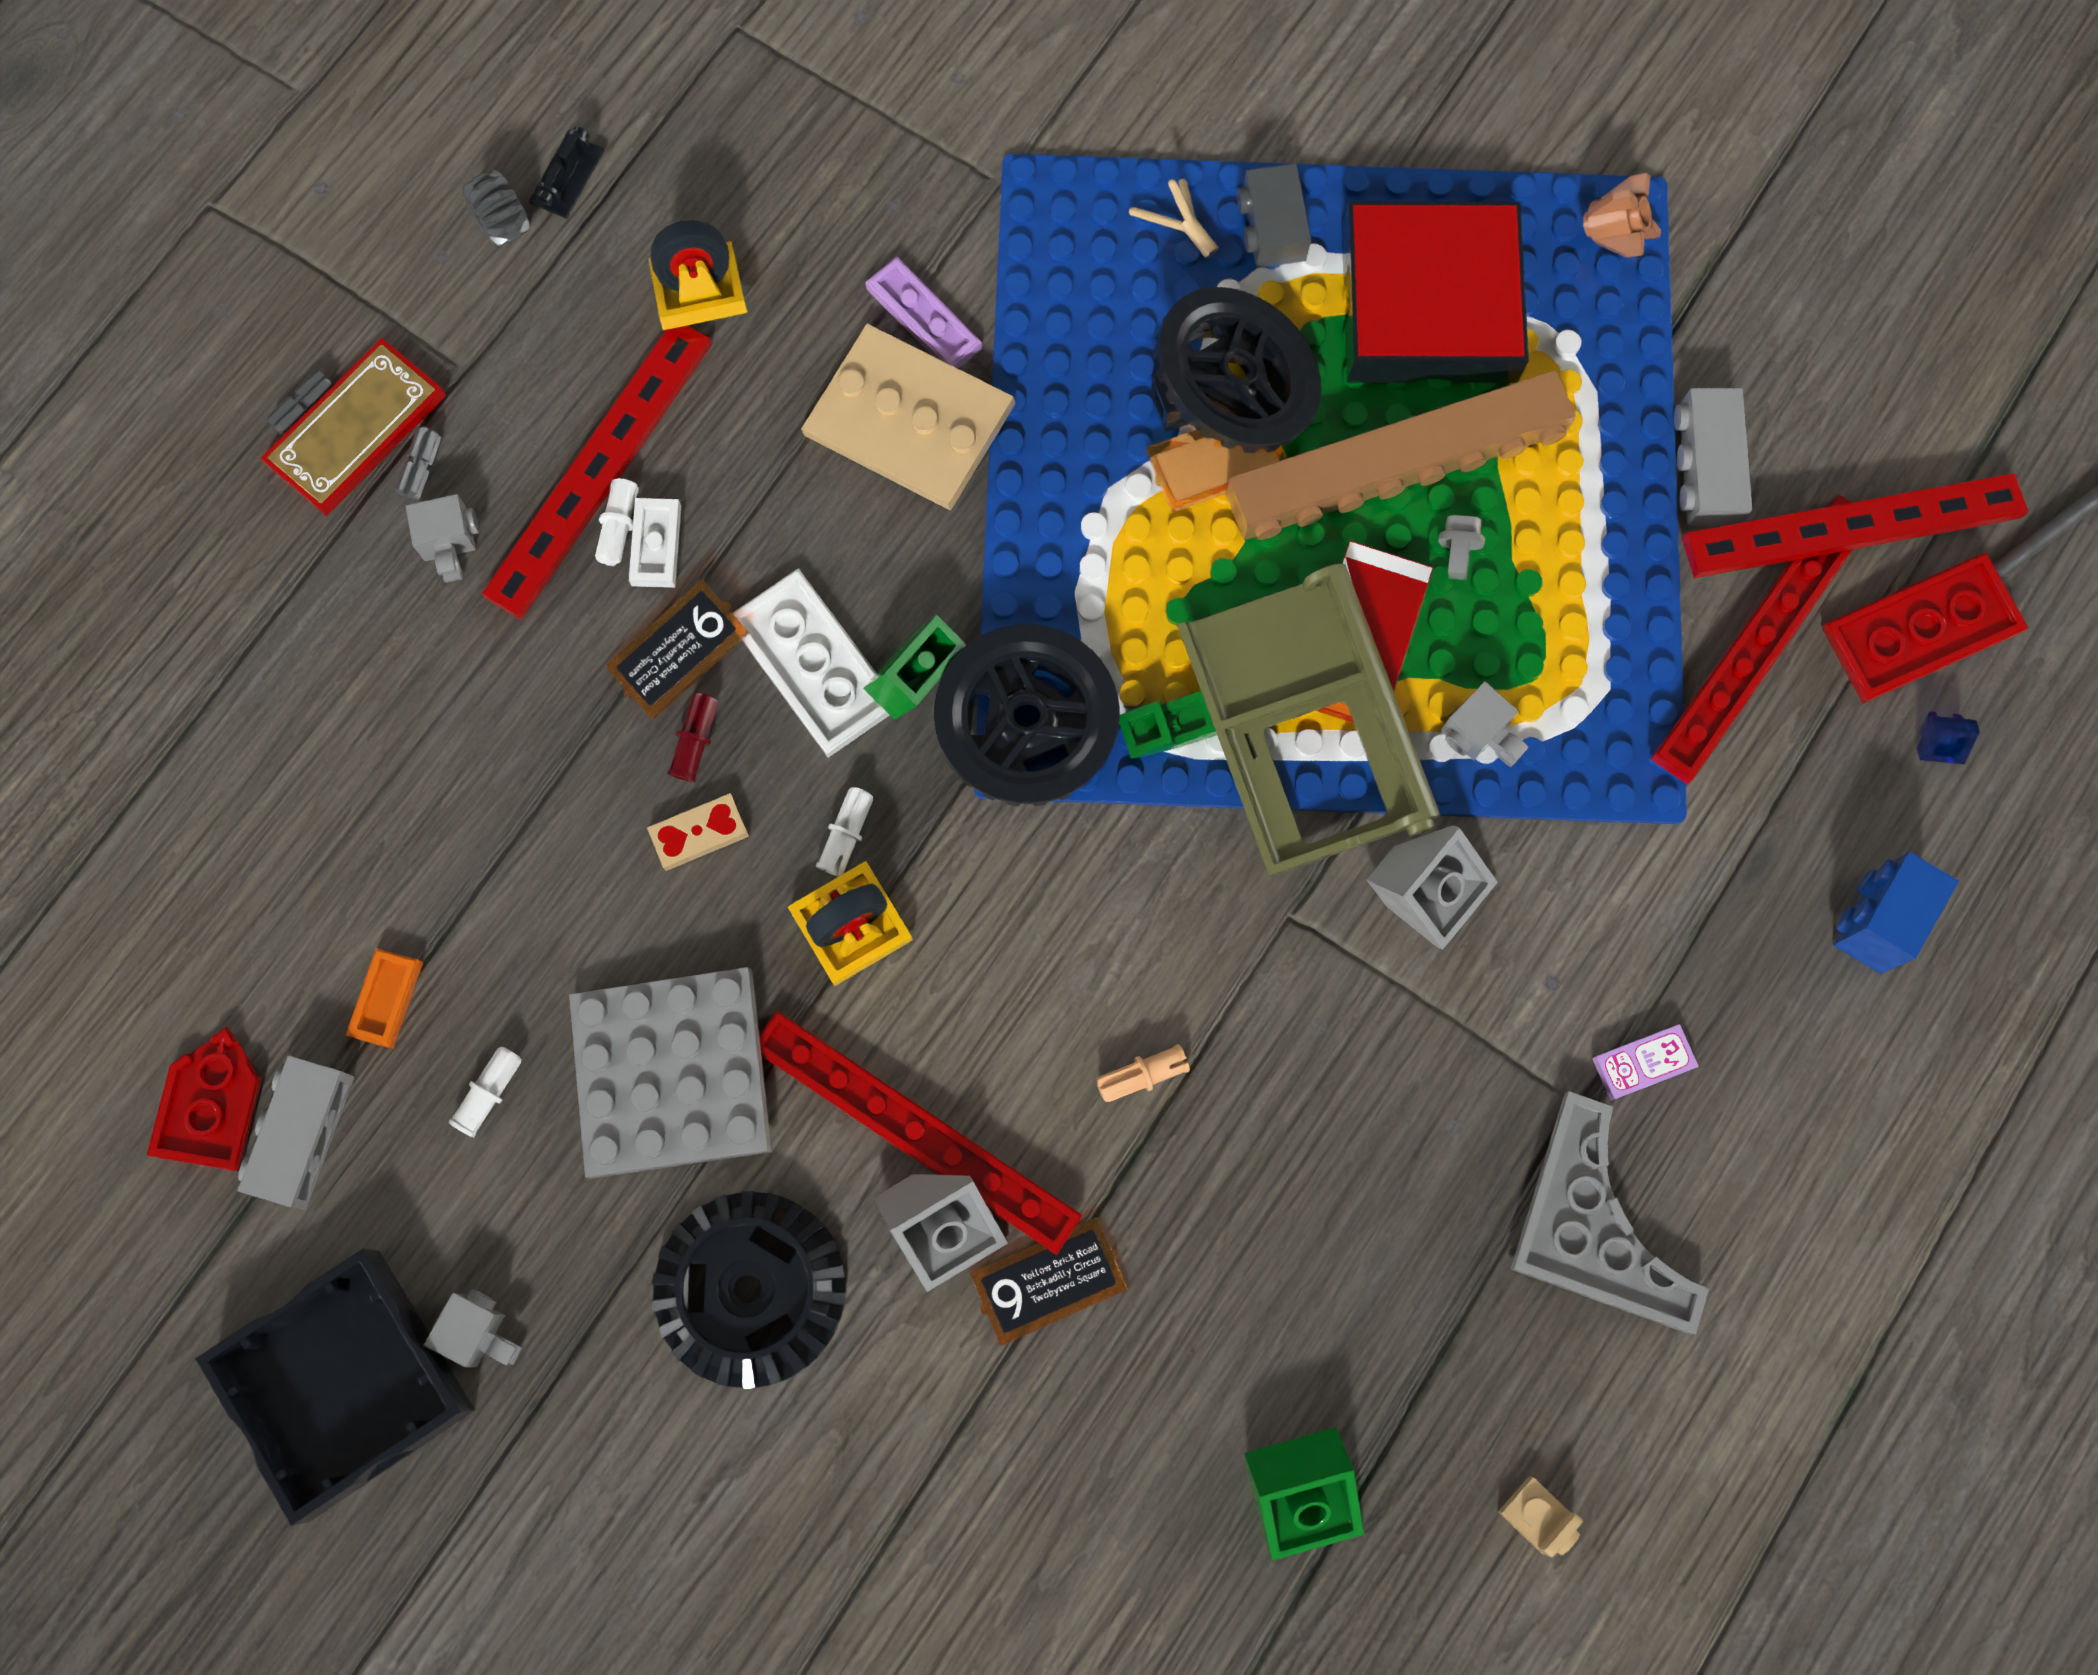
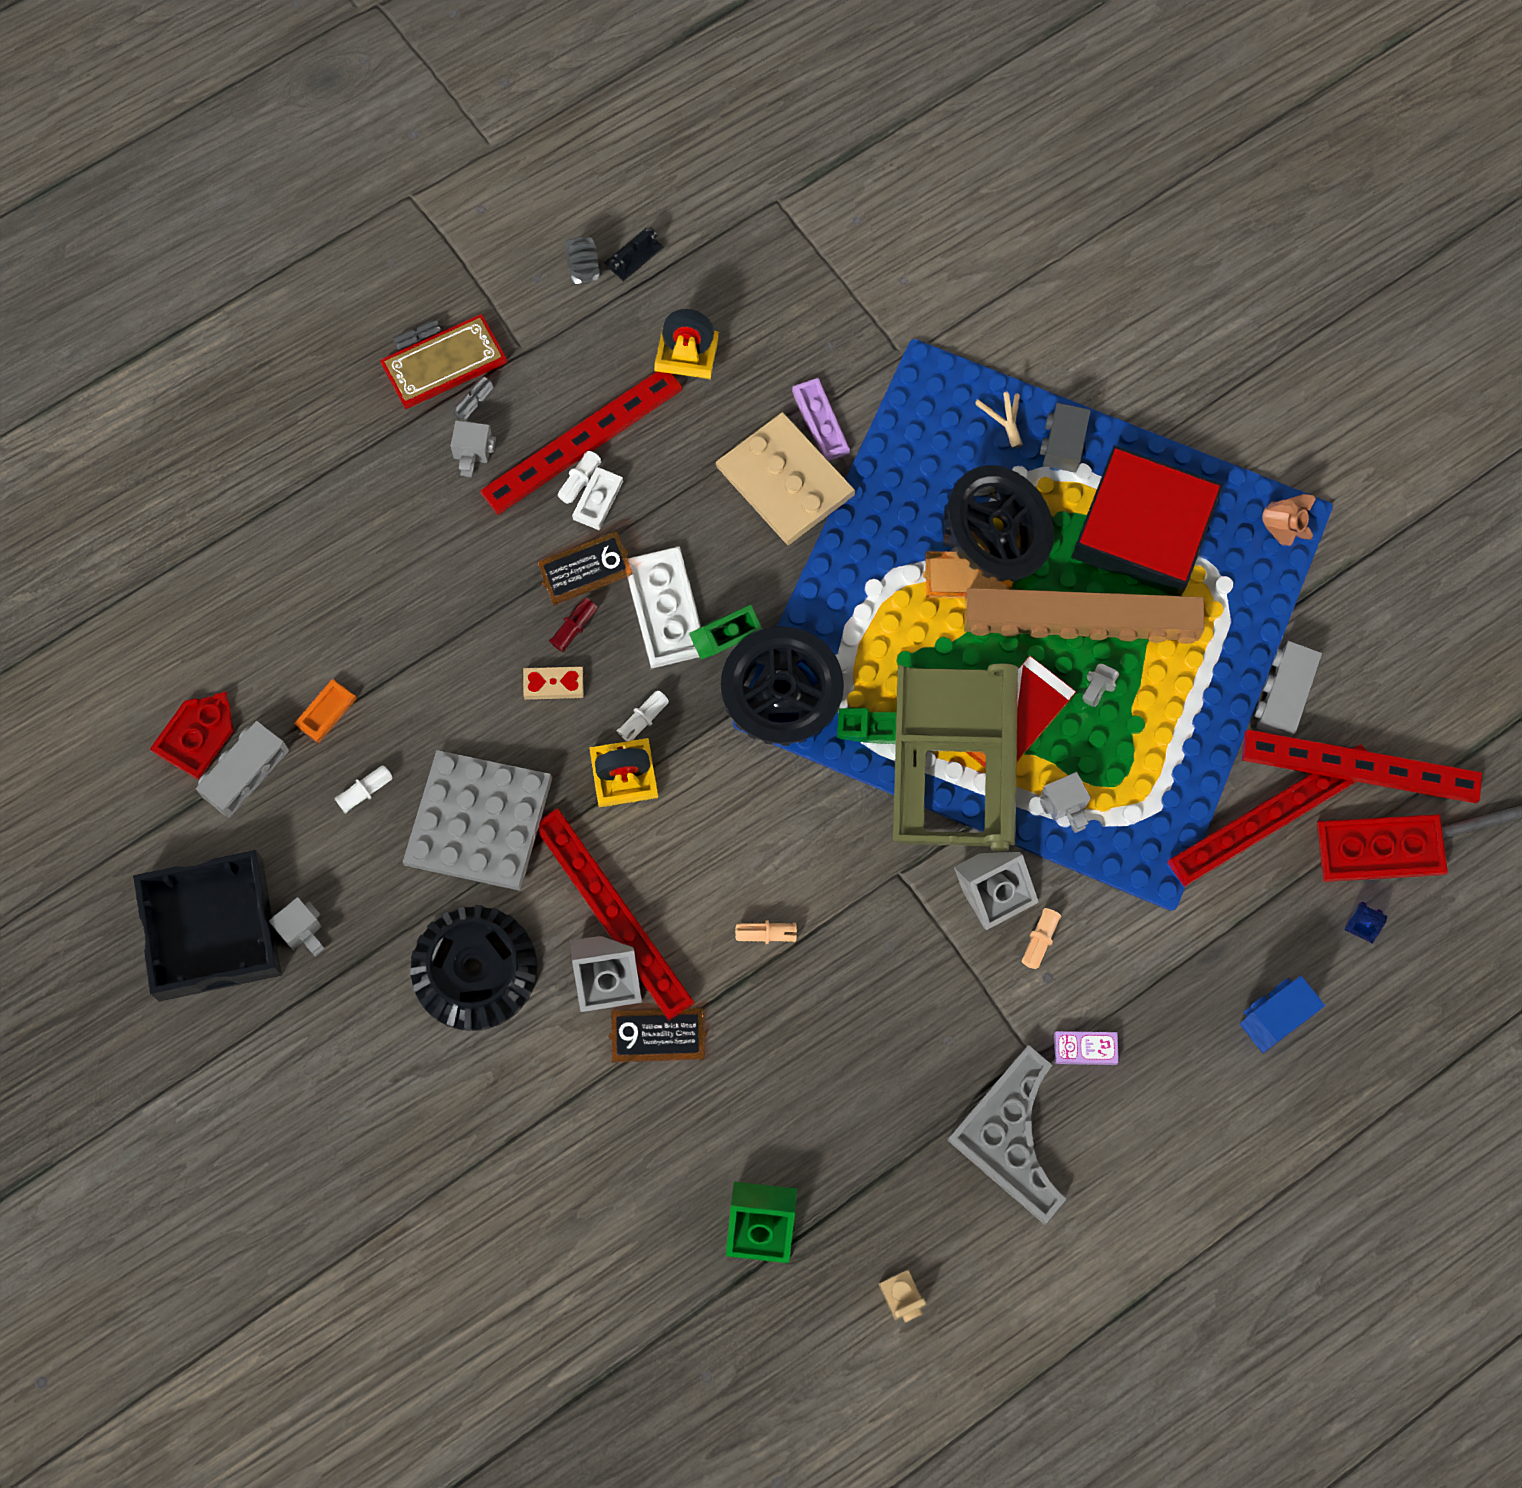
camera: 20 degrees right, 5 degrees down
none -> light nougat axle [1022,908,1062,969]

